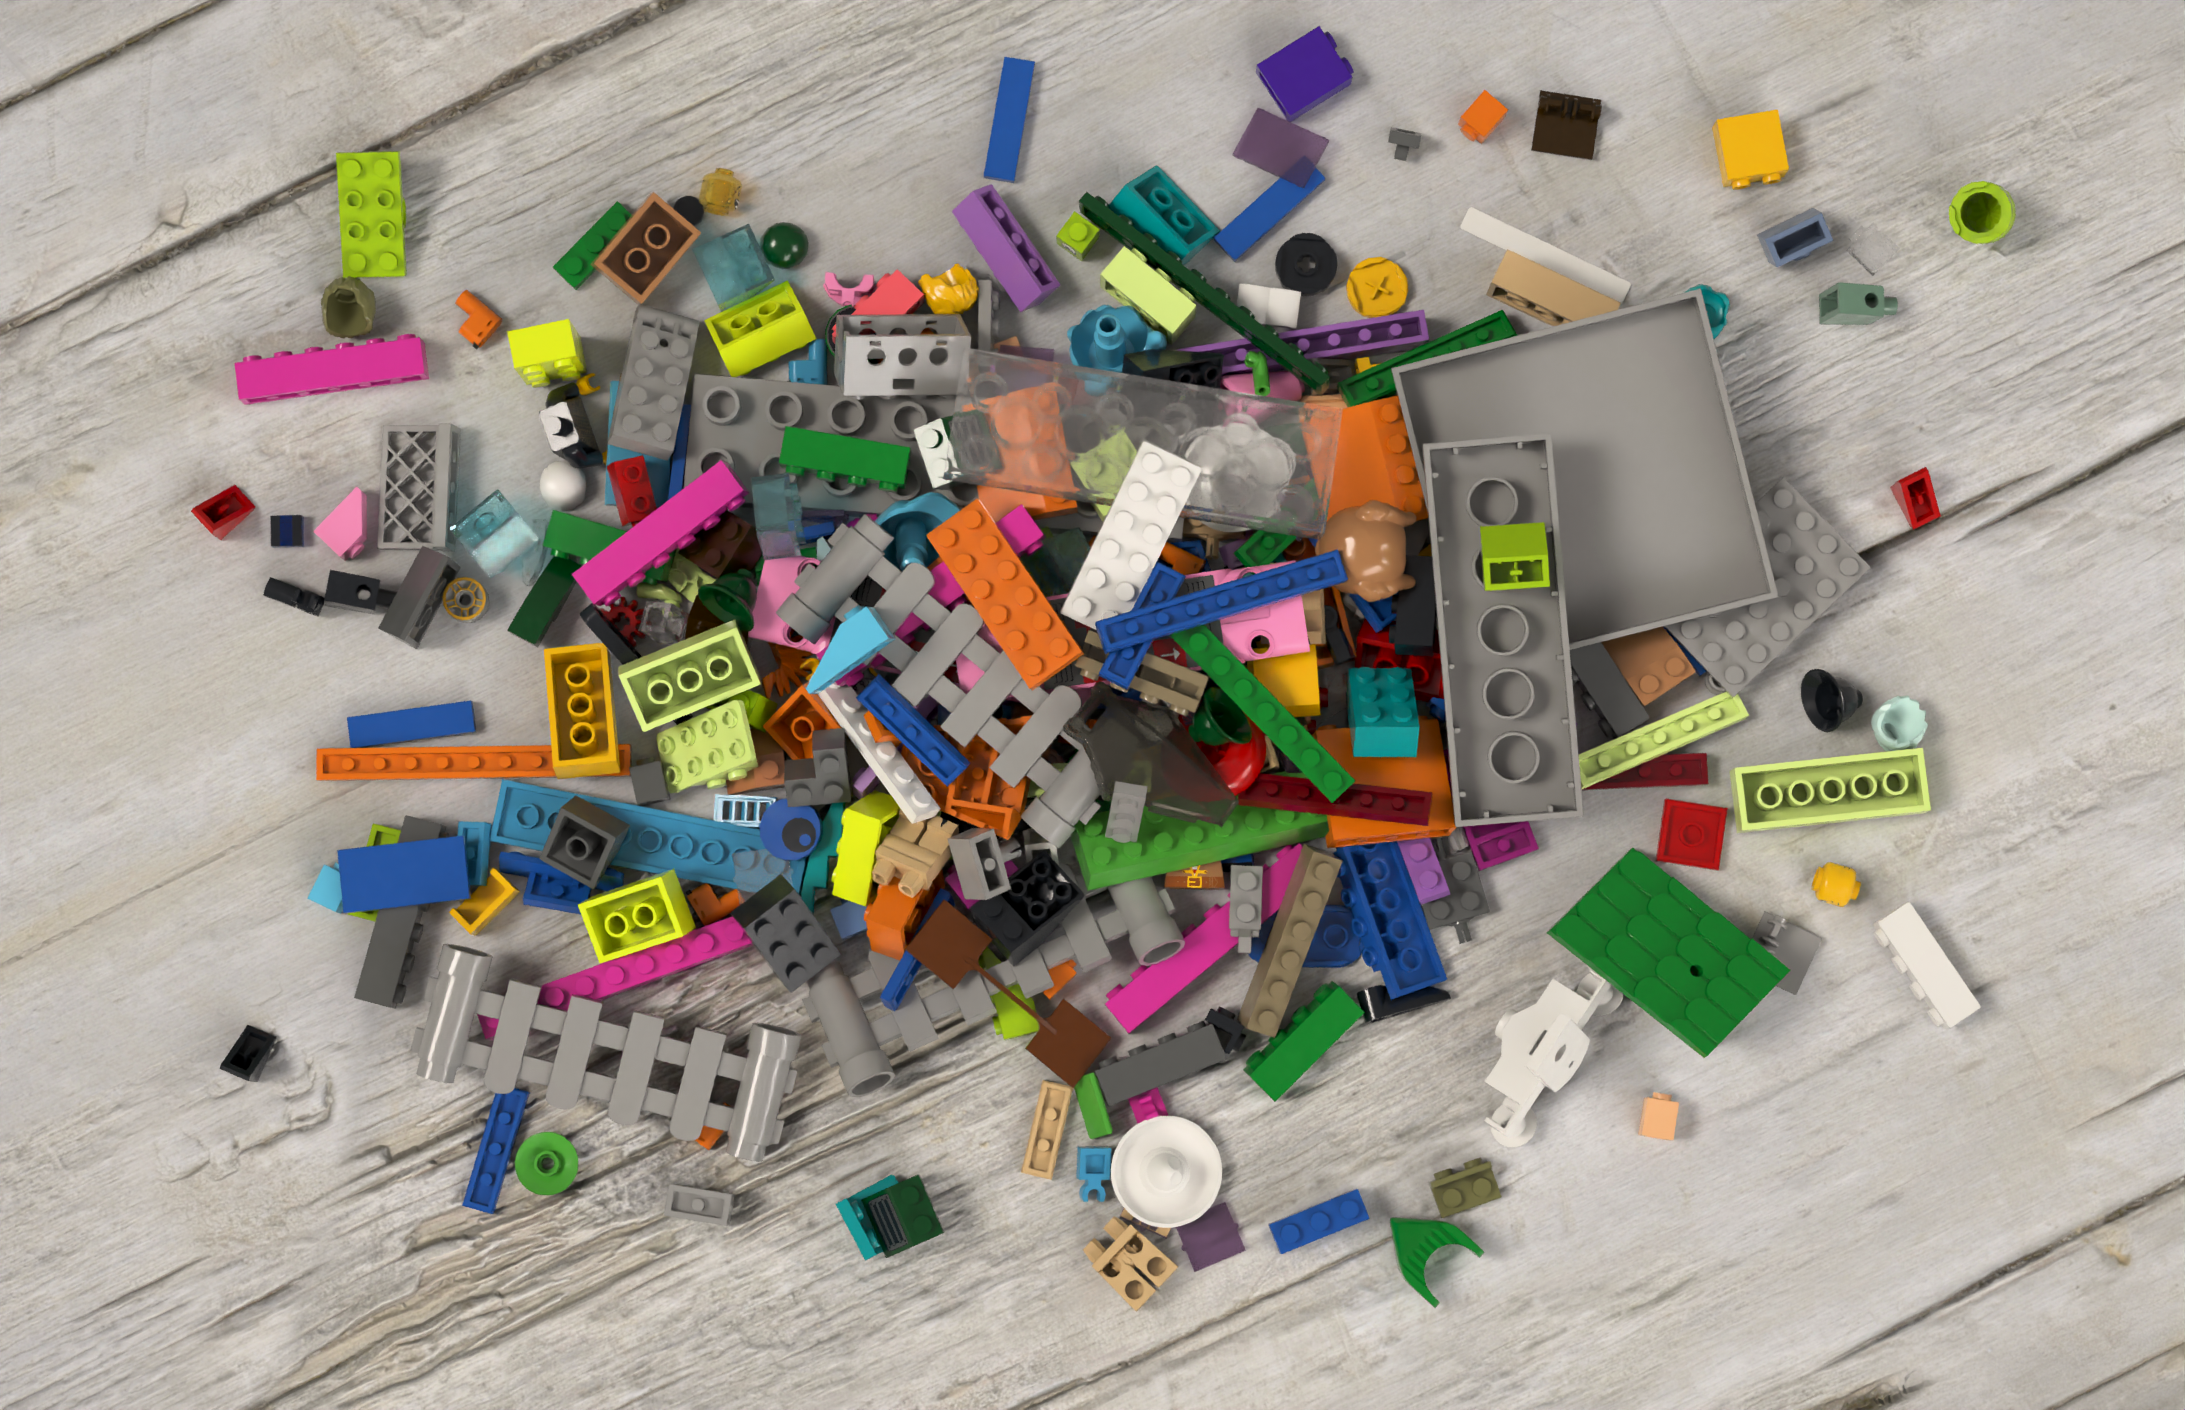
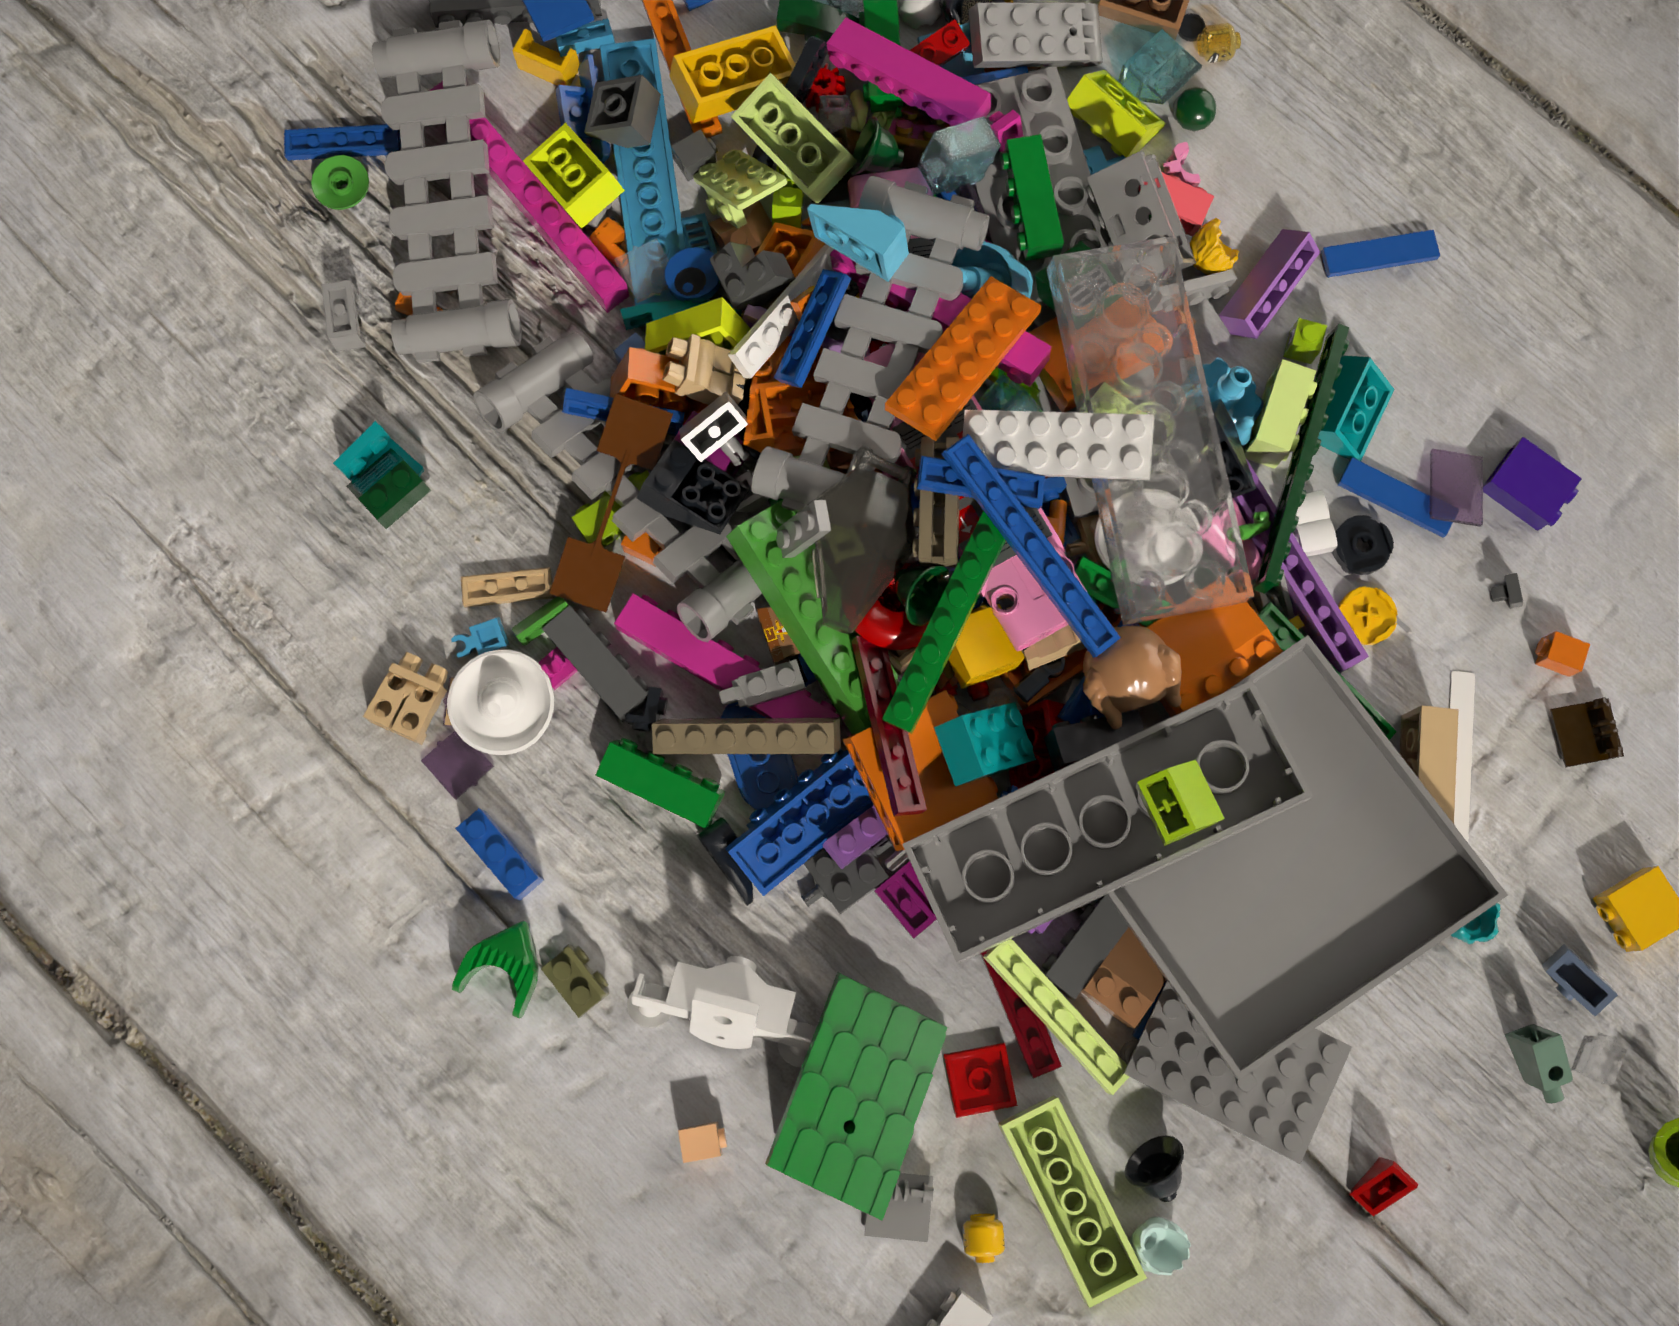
camera: 65 degrees right, 5 degrees down
black brick [731,874,841,993] -> none
none -> dark pink tile [989,110,1023,152]

